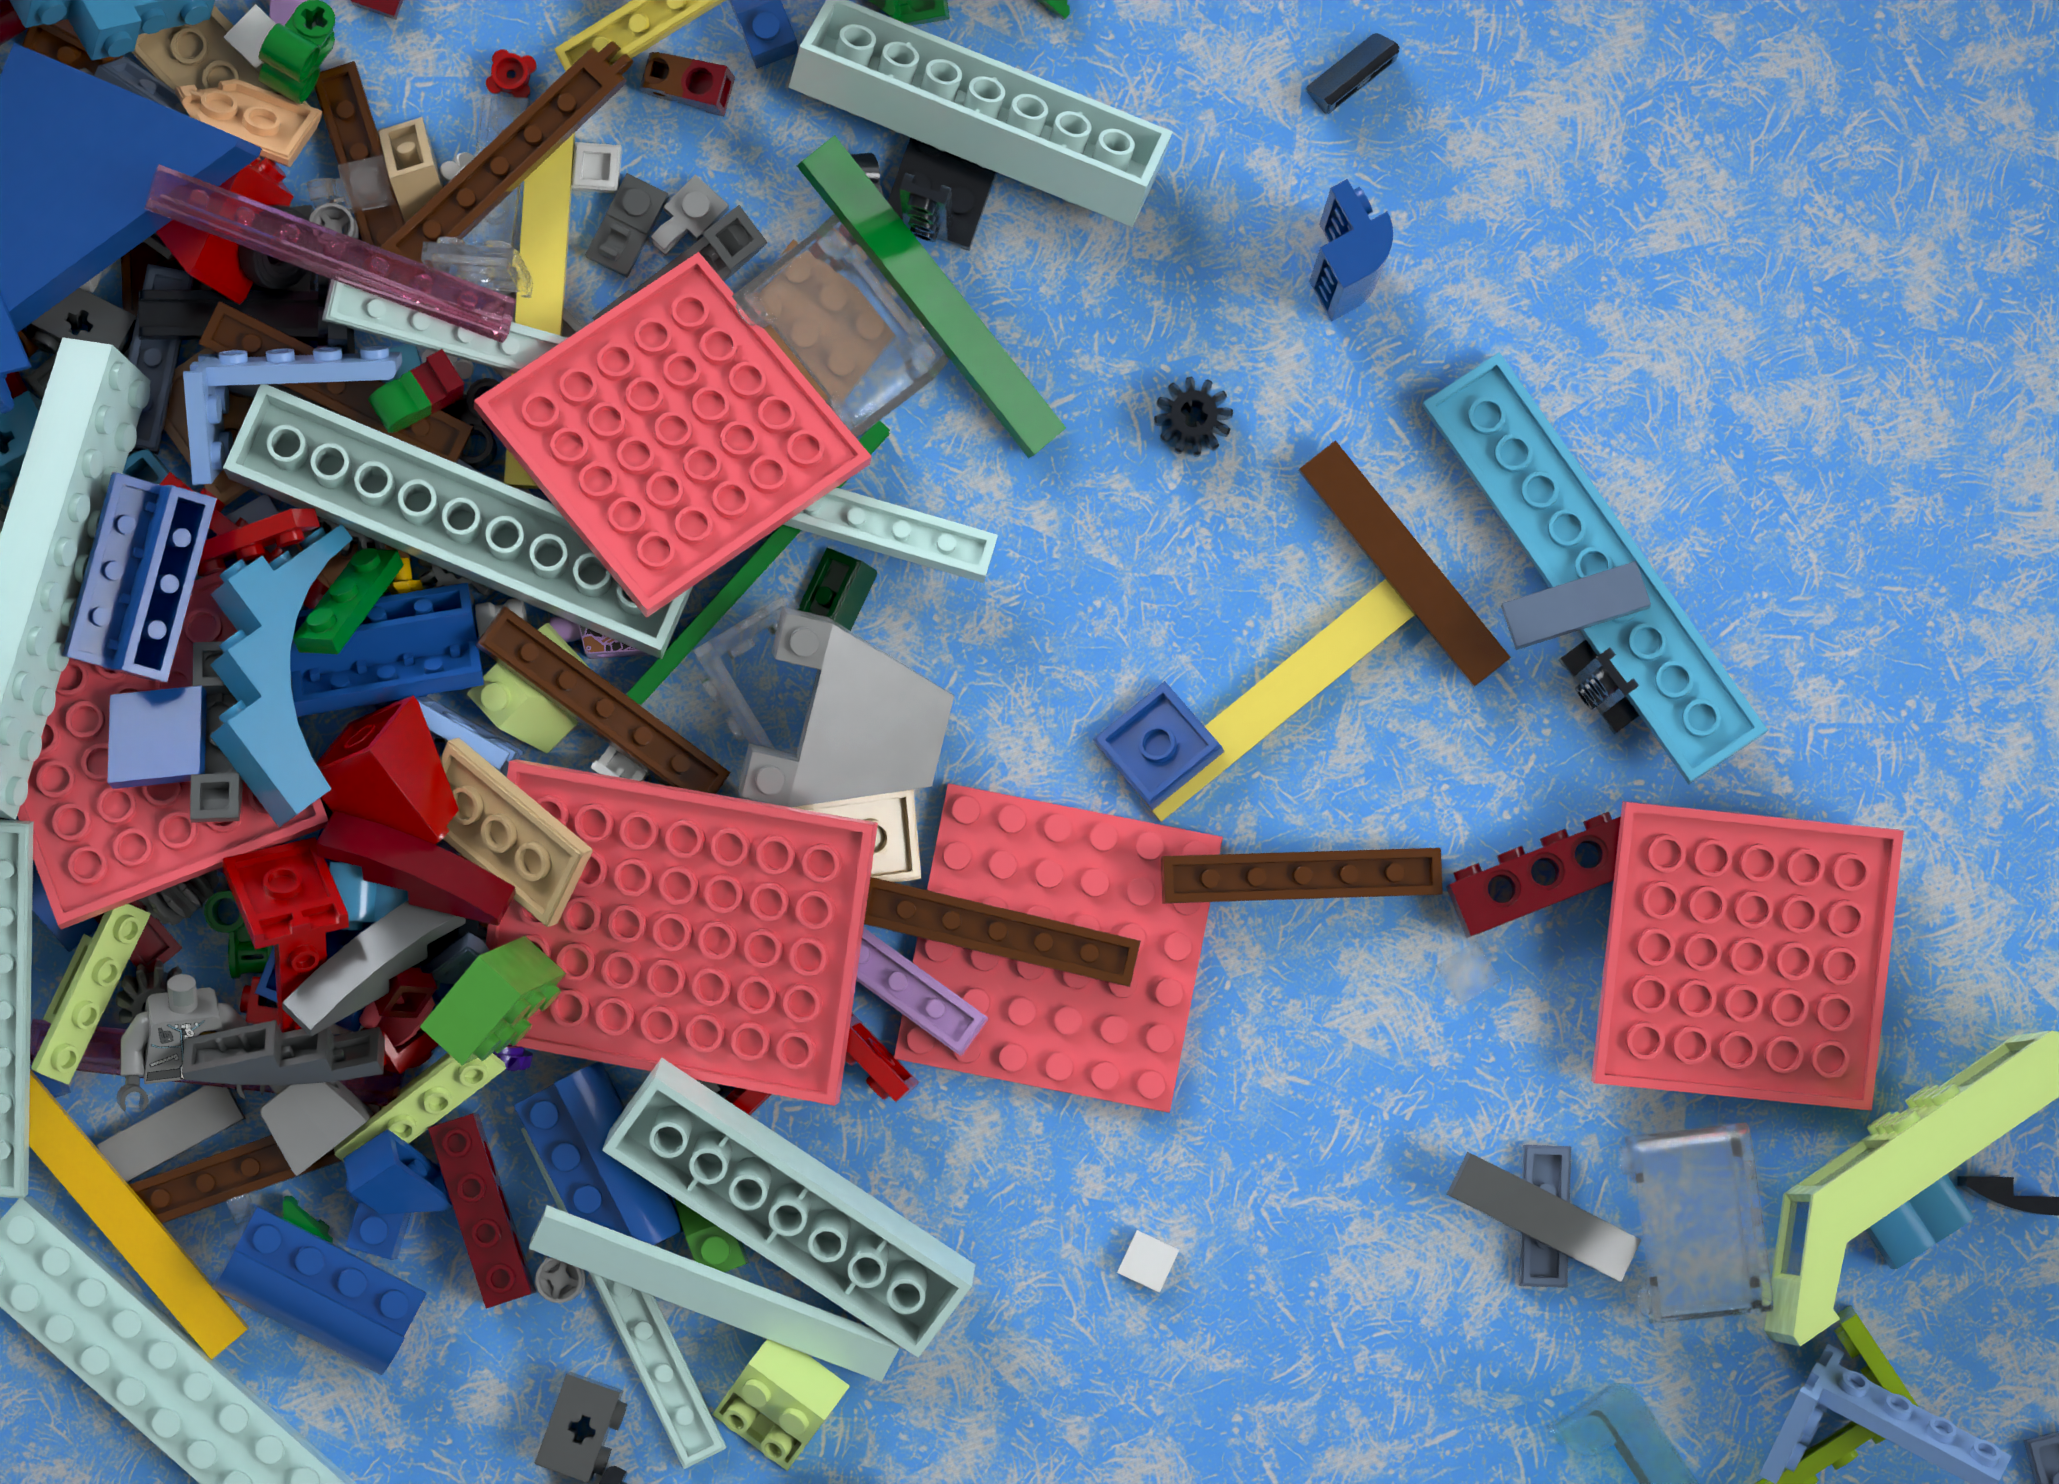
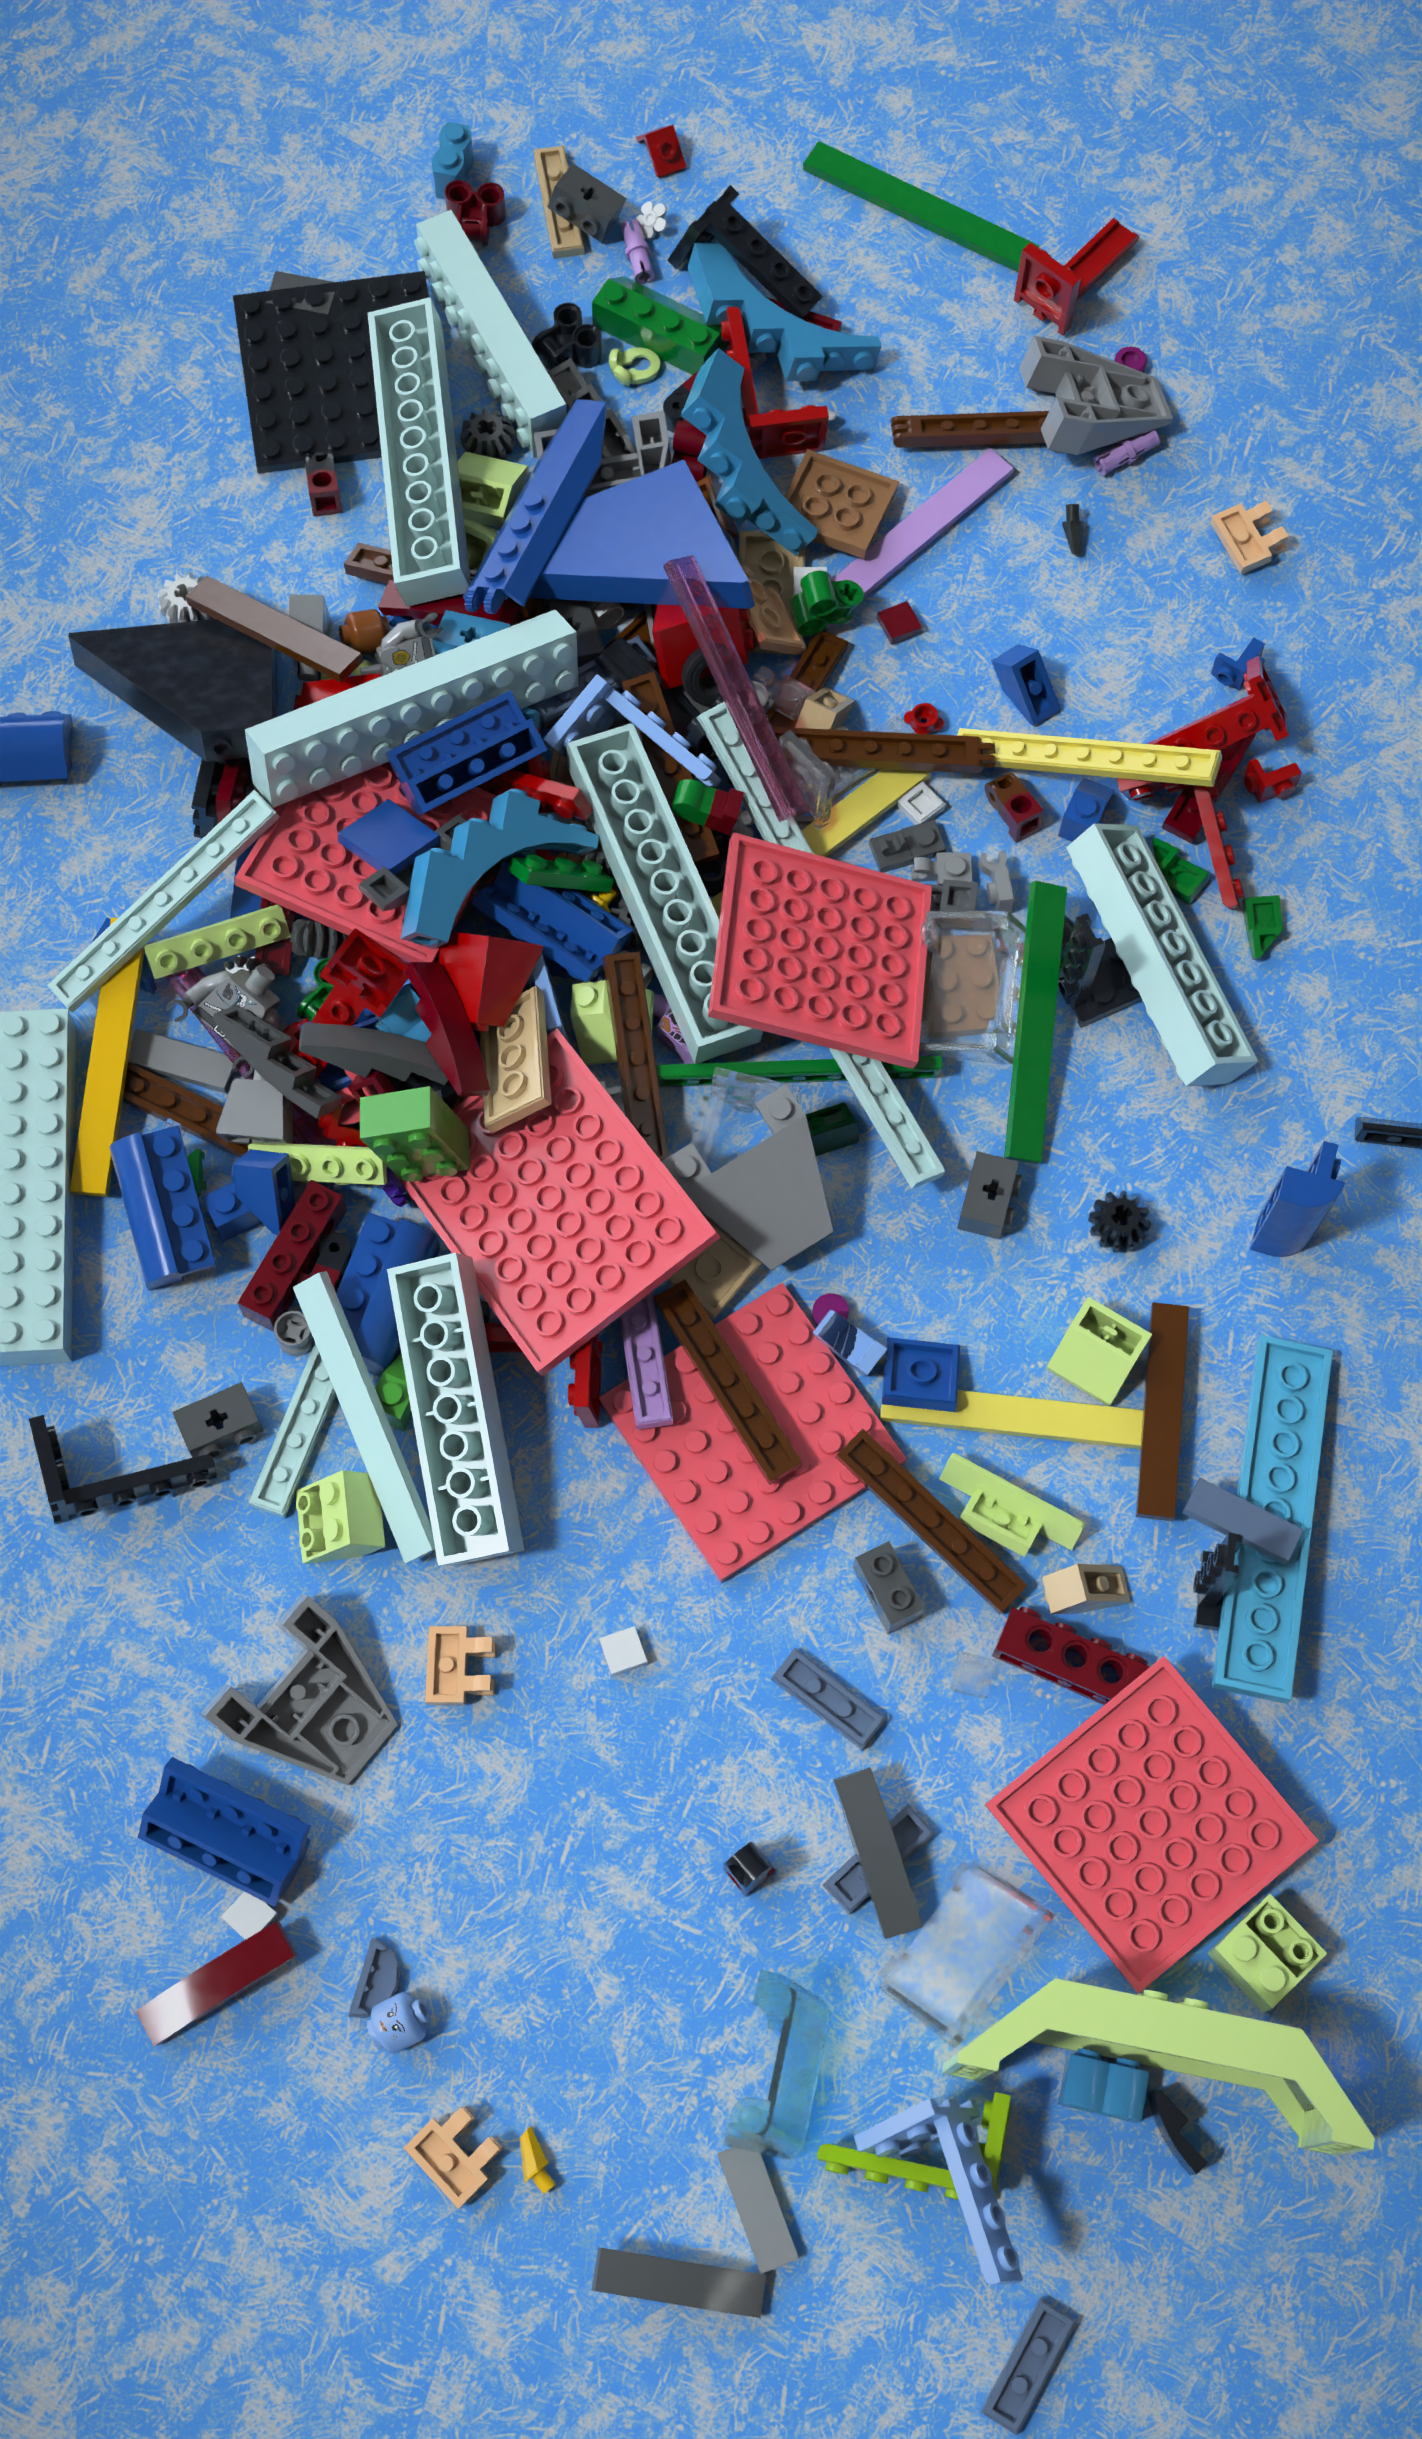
camera: 45 degrees right, 15 degrees down
none -> black leg [295,1232,352,1292]
none -> light nougat plate [425,1626,496,1705]
none -> black leg [723,1842,776,1897]
none -> sand blue tile [771,1648,886,1750]
none -> magenta tile [812,1293,849,1326]
none -> leg [812,1310,887,1376]
none -> dark grey brick [853,1541,925,1634]
none -> yellowish green bracket [939,1453,1085,1557]
none -> dark grey brick [957,1151,1023,1239]
none -> light grey plate [979,851,1014,916]
none -> slope [1042,1564,1131,1614]
none -> yellowish green slope [1046,1297,1152,1406]
none -> yellowish green slope [1207,1894,1327,2013]

